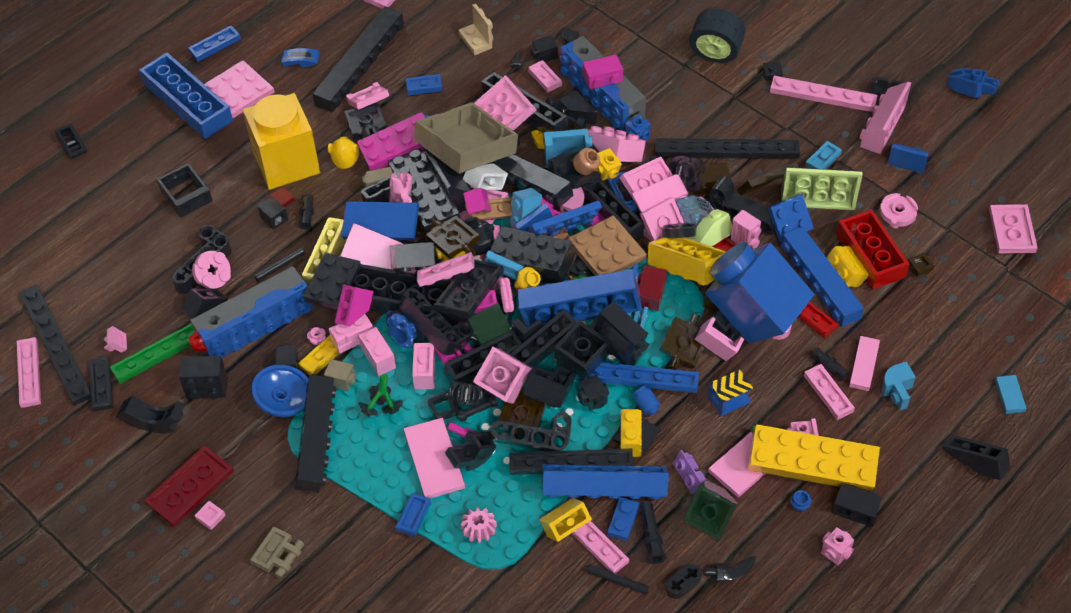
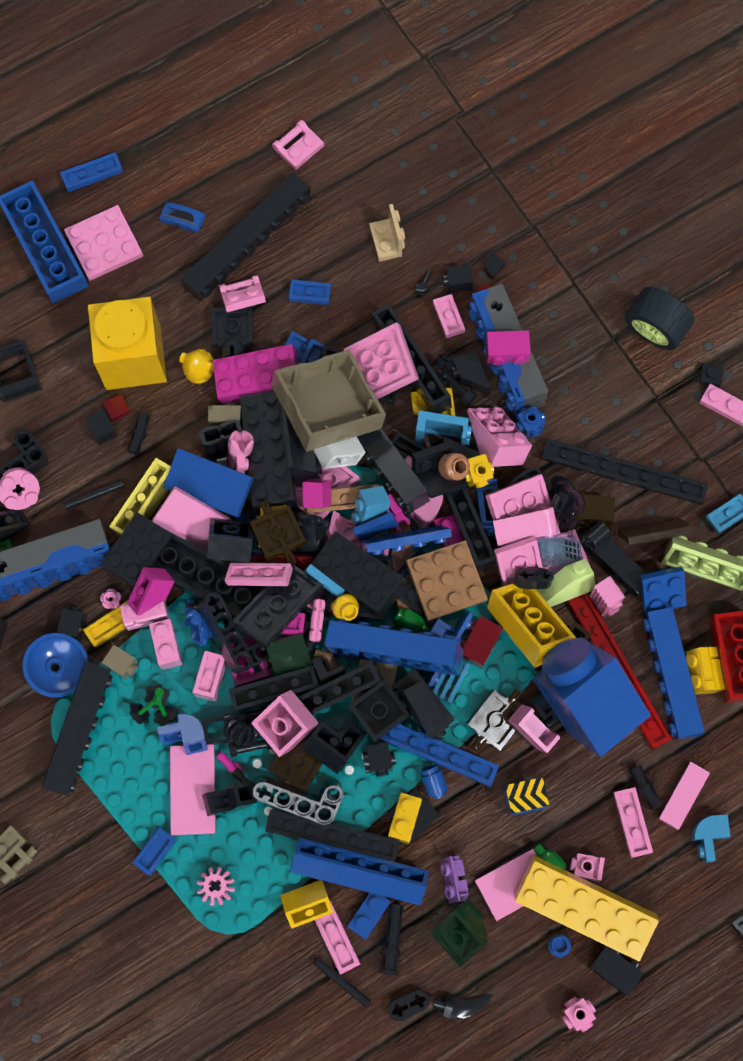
camera: 15 degrees right, 20 degrees up
none -> brick [157,714,208,755]

